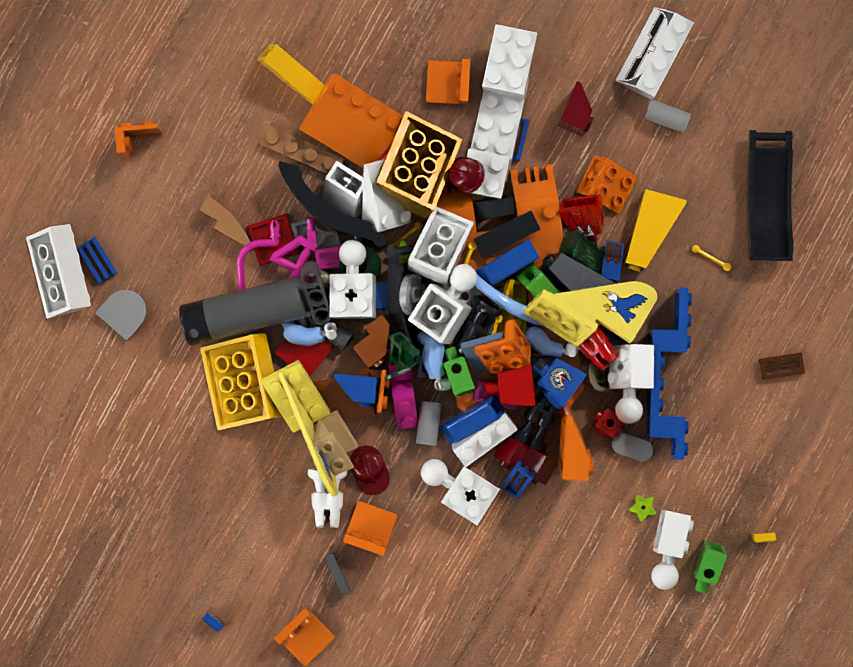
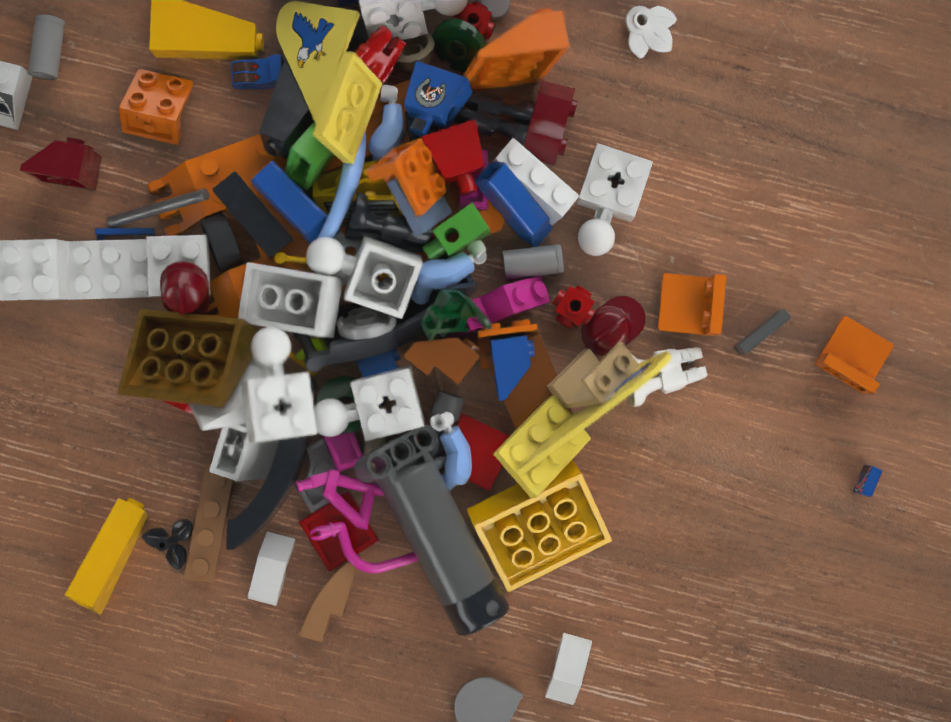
camera: 110 degrees left, 0 degrees up
orange slope [299,74,403,169] -> none
orange bracket [426,59,470,105] -> none
blue tile [500,461,536,499] -> none
red torso [559,194,604,244] -> none
clear green brick [559,230,604,273] -> none
none -> flat silver bar [107,188,209,228]
none -> black plant [142,519,192,570]
none -> white brick [241,327,317,444]
none -> white slope [248,531,295,606]
none -> dark green tile [432,18,487,72]
none -> white slope [545,633,592,705]
none -> red brick [552,285,596,329]
none -> white plate [625,6,677,59]

